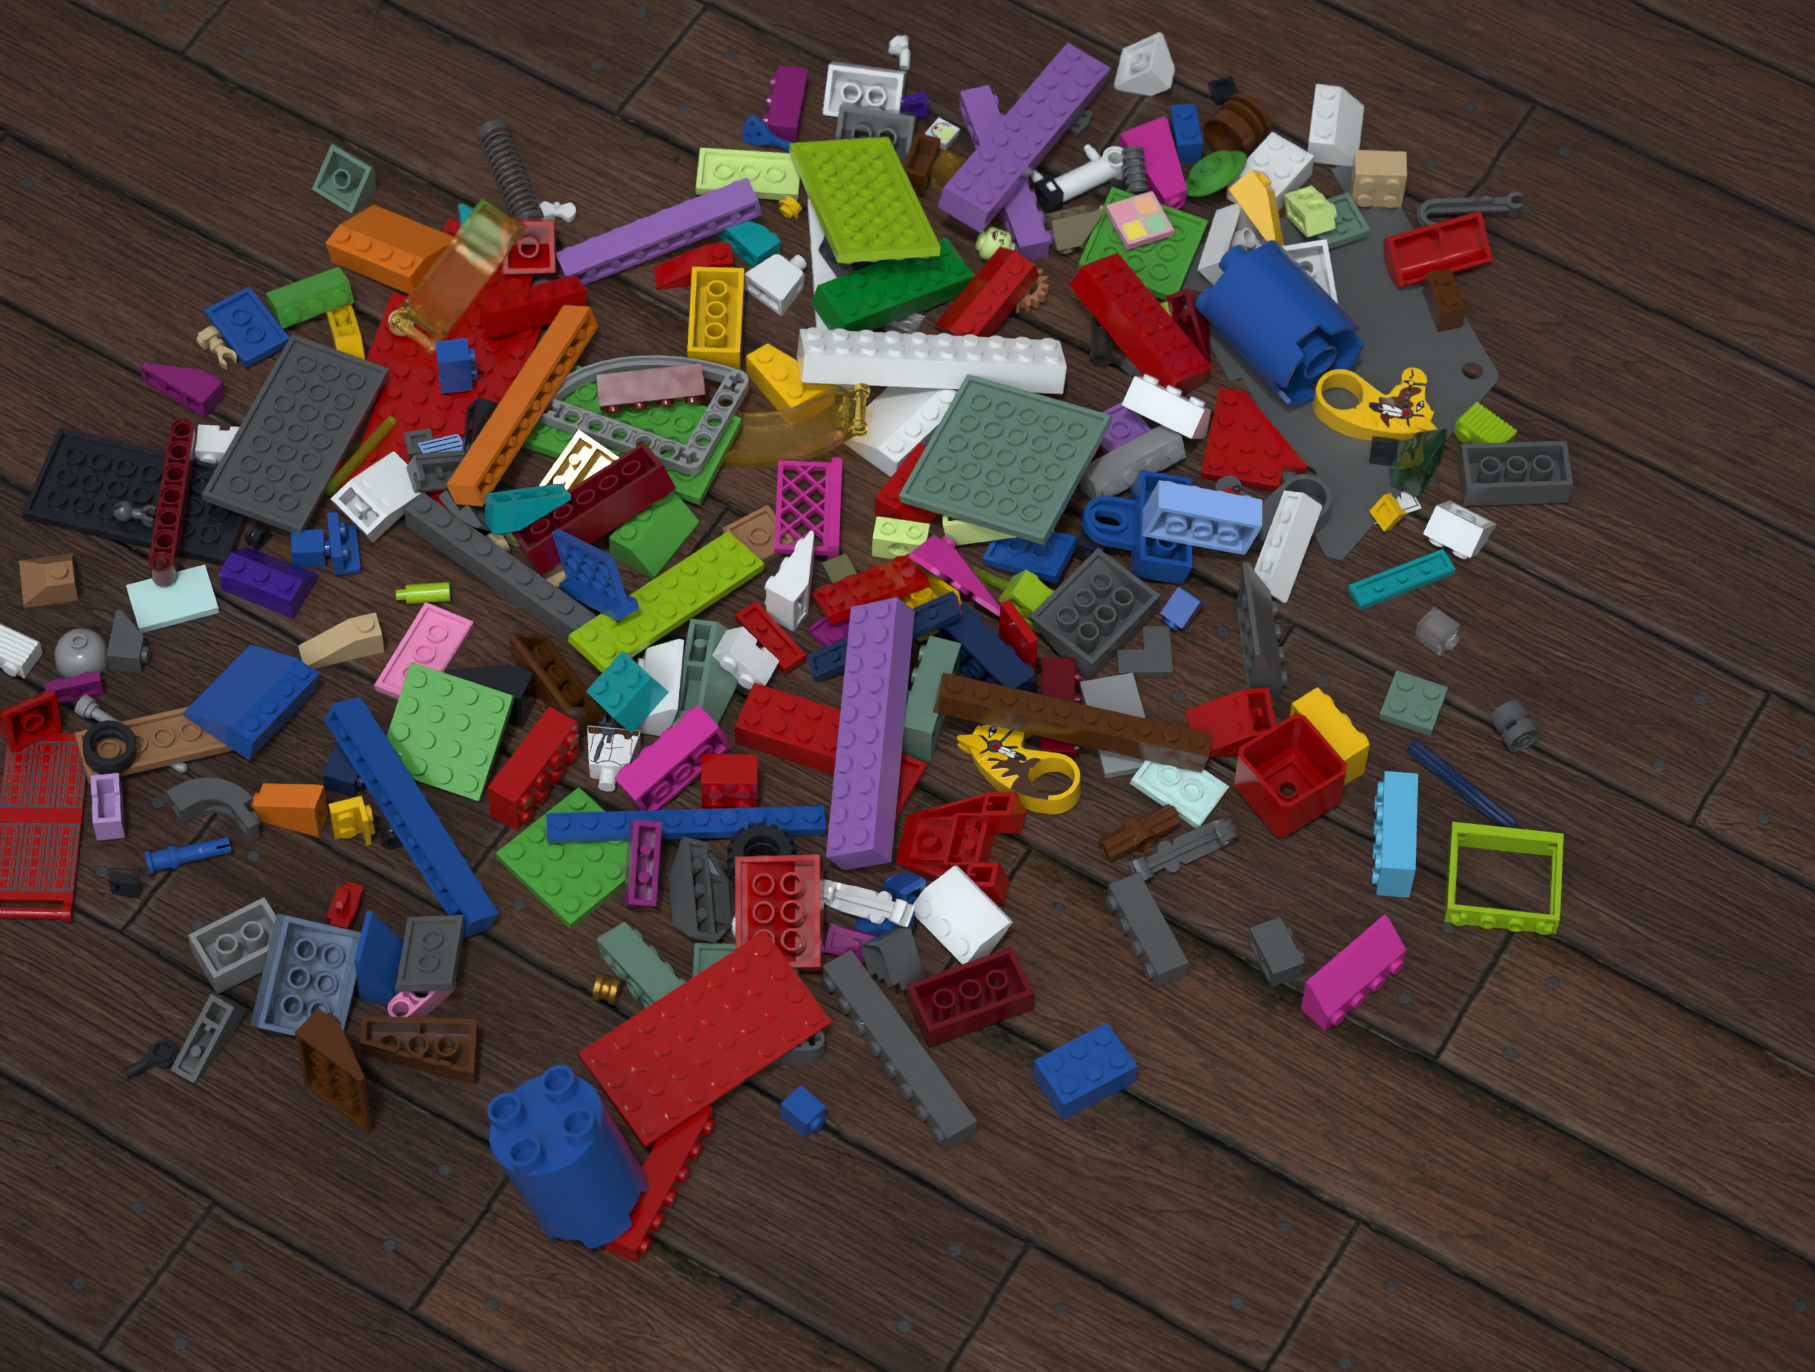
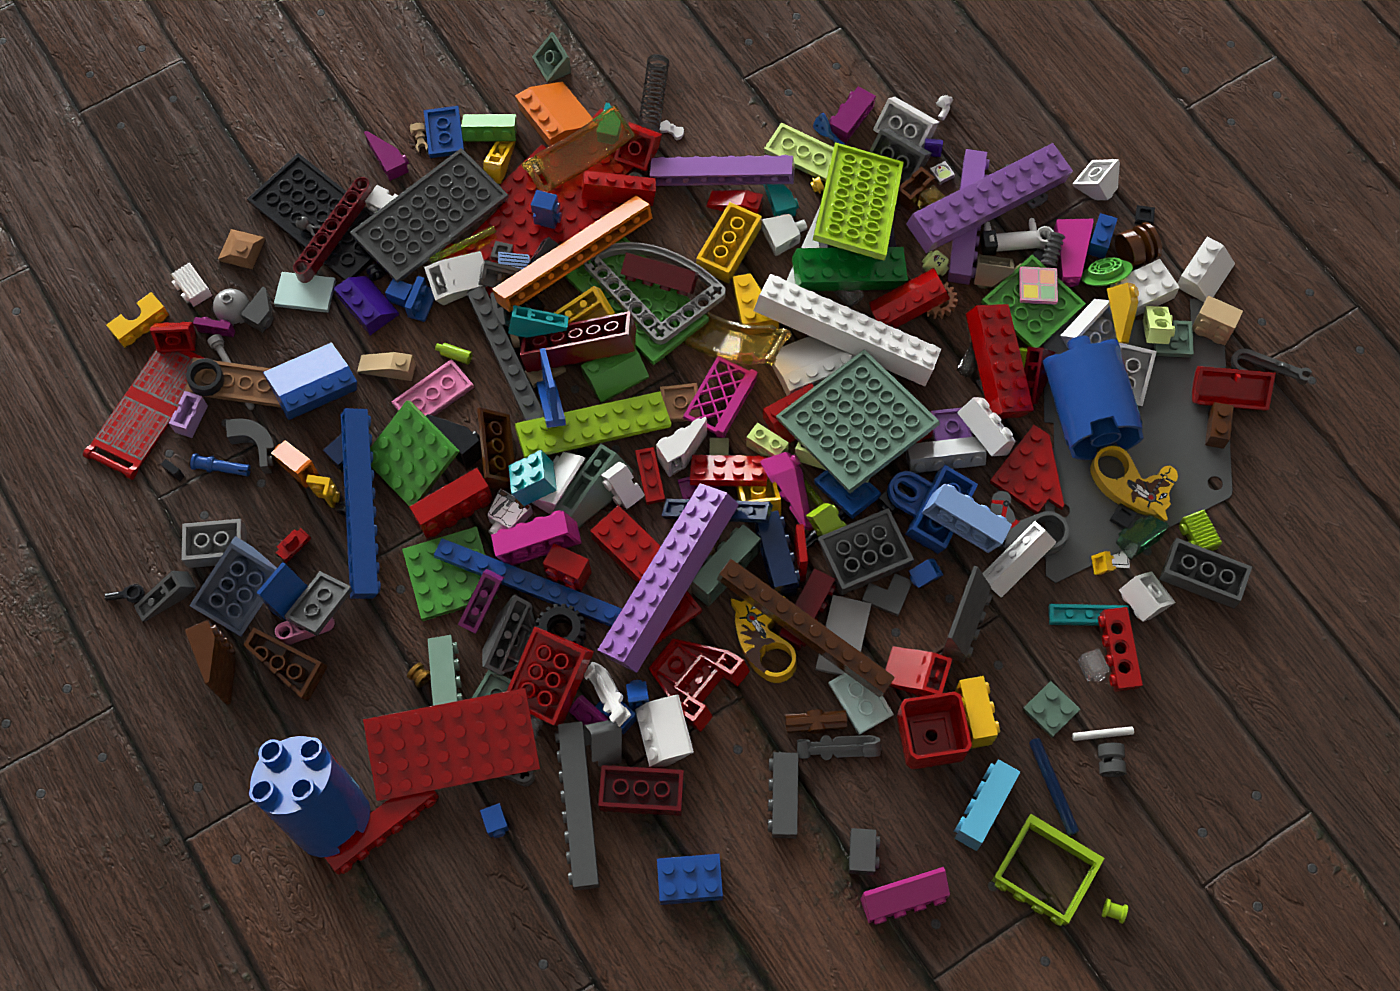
camera: 30 degrees right, 10 degrees up
none -> white bar [1072,726,1134,741]
none -> red brick [1098,607,1143,691]
none -> lime bush [1102,898,1128,924]

